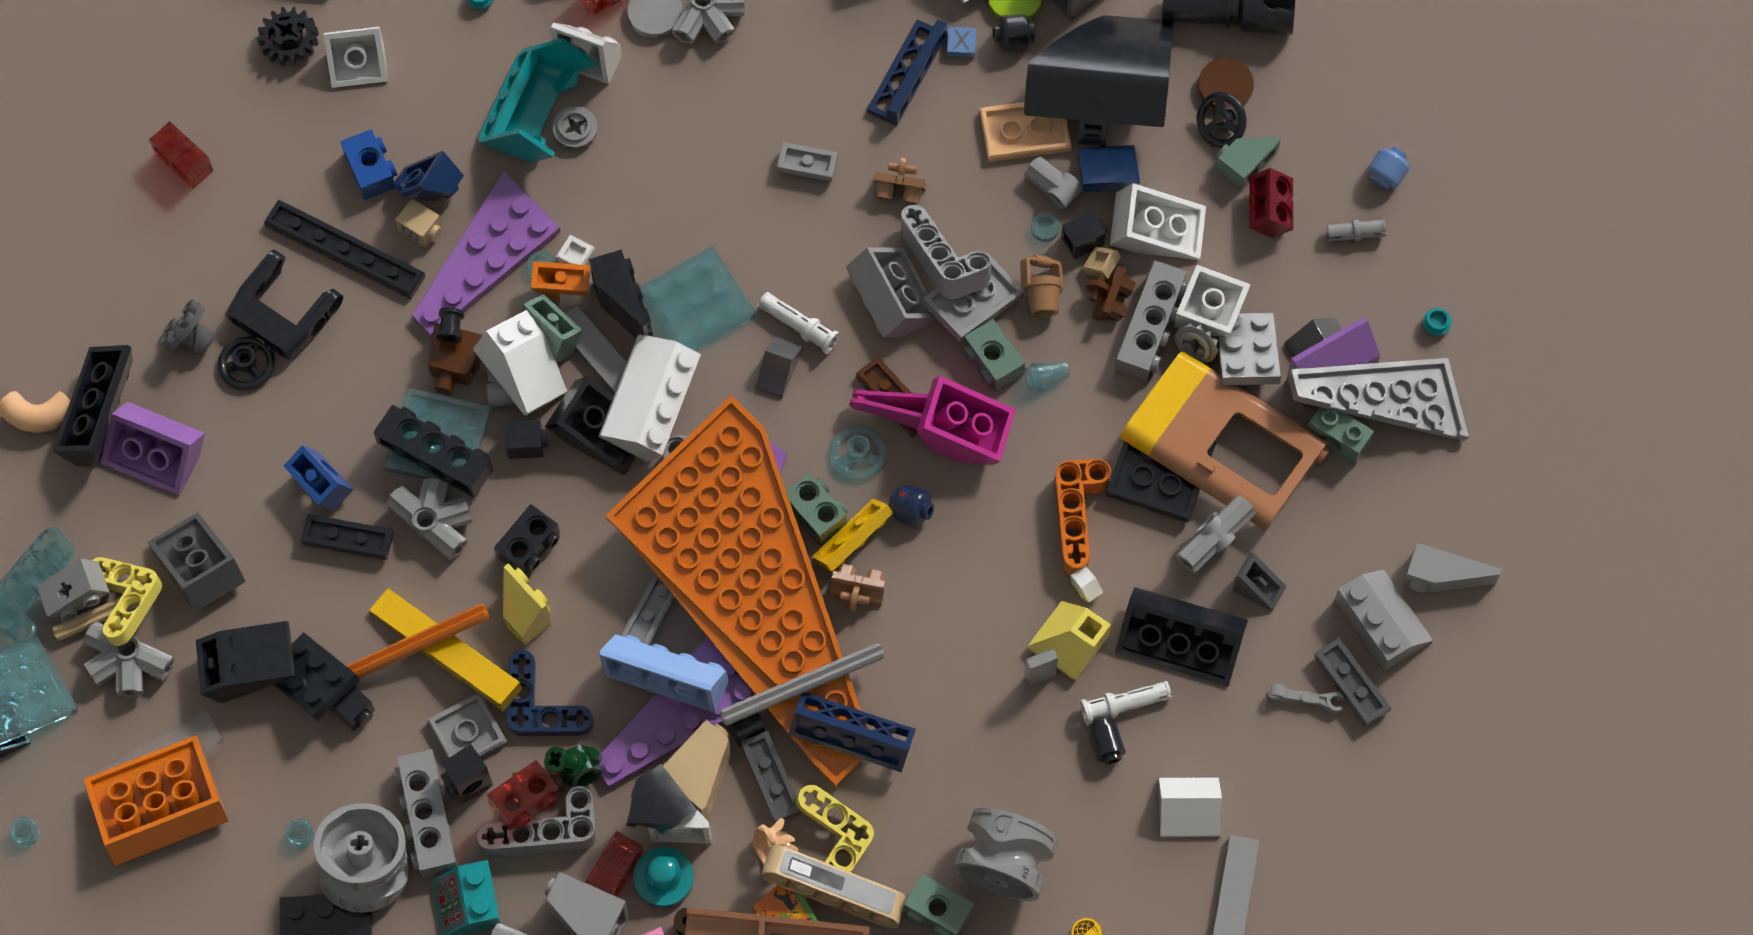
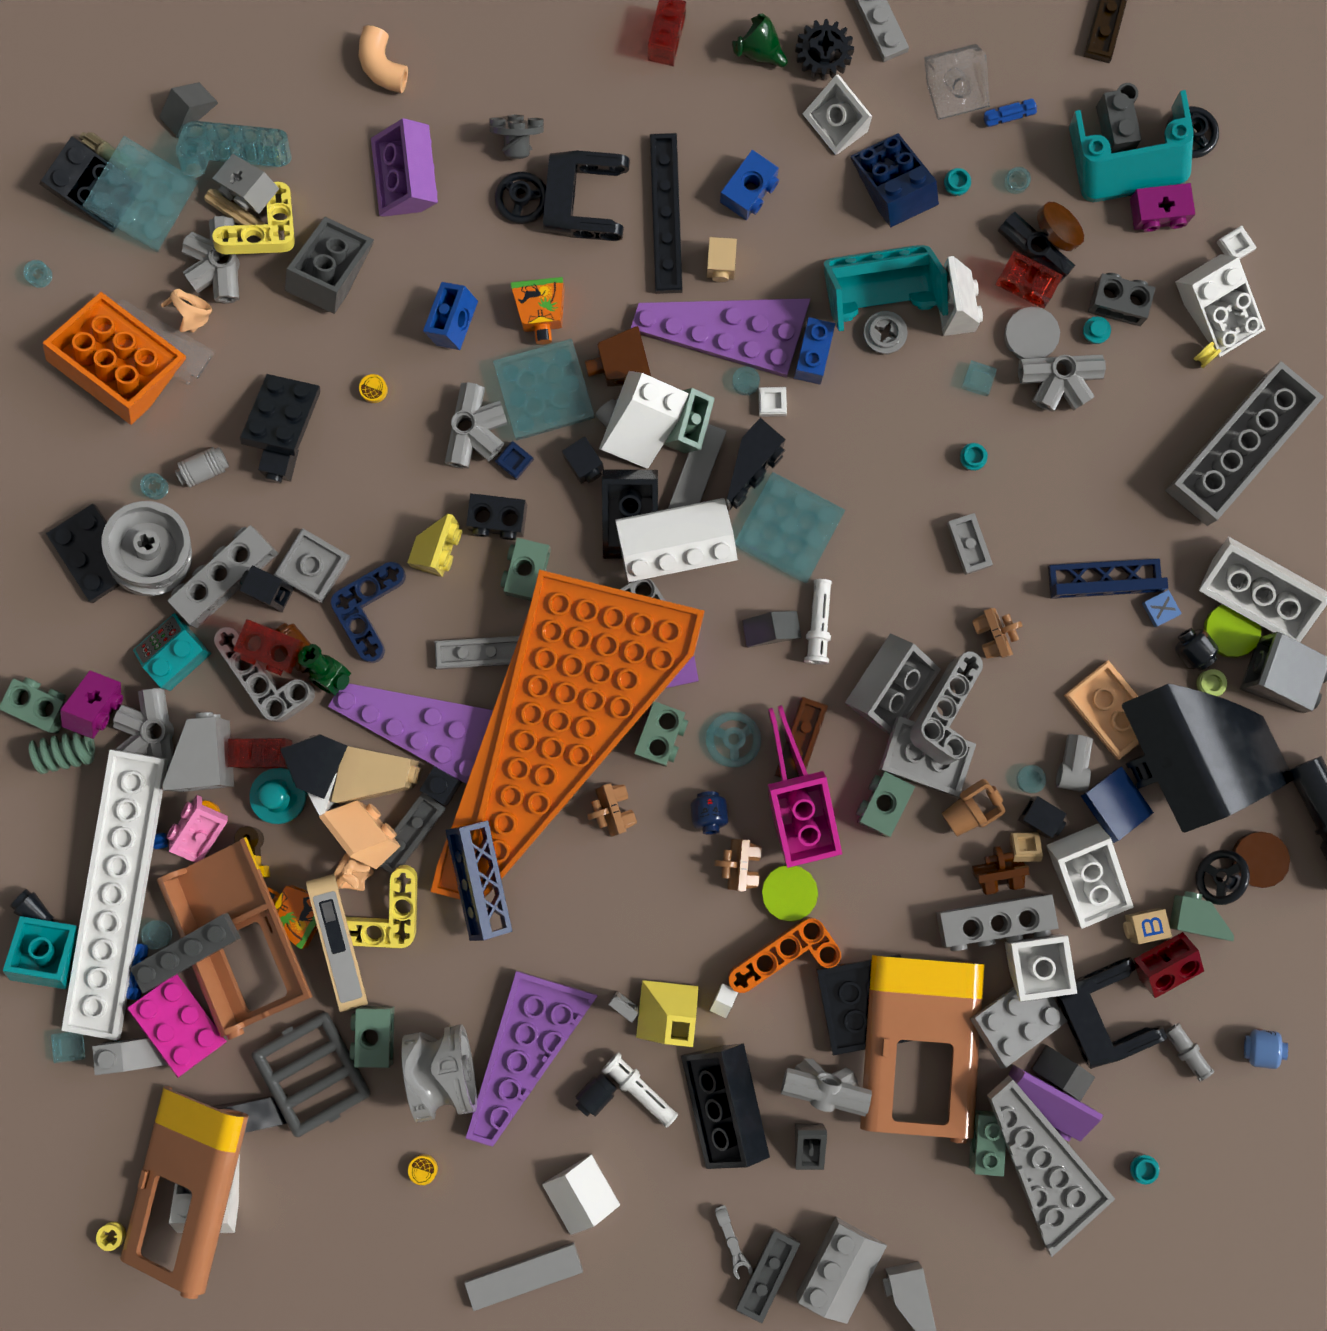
camera: 60 degrees right, 15 degrees up
black slope [53,345,133,466] -> none
black slope [196,621,295,703] -> none
black plate [300,514,394,560] -> none
orange axle [346,604,489,679] -> none
yellow slope [369,588,522,711] -> none
black brick [373,404,493,498] -> none
dark blue slope [393,151,464,201] -> none
black bush [436,307,465,344] -> none
orange slope [531,261,590,302] -> none
light blue slope [599,634,729,713] -> none
light grey axle [719,643,885,725] -> none
yellow plate [812,498,893,572] -> none
clear light blue cone [1024,360,1069,391] -> none
light grey gear [1175,322,1219,364] -> none
none -> light nougat piece [161,288,212,333]
none -> light grey head [175,447,229,488]
none -> light nougat slope [319,800,400,869]
none -> yellow tile [359,374,388,403]
none -> medium lavender wing [466,971,598,1147]
none -> dark blue tile [495,440,534,480]
none -> sand green brick [501,538,551,601]
none -> orange torso [511,277,565,345]
none -> medium nougat hips [714,839,762,891]
none -> dark green hat [732,13,788,68]
none -> lime tile [762,865,818,921]
none -> blue brick [794,317,836,384]
none -> dark blue slope [851,133,939,228]
none -> teal plate [960,443,988,471]
none -> clear light blue tile [961,360,997,396]
none -> black connector [1056,957,1167,1069]
none -> tan brick [1123,908,1172,944]
none -> yellowish green tile [1196,669,1227,696]

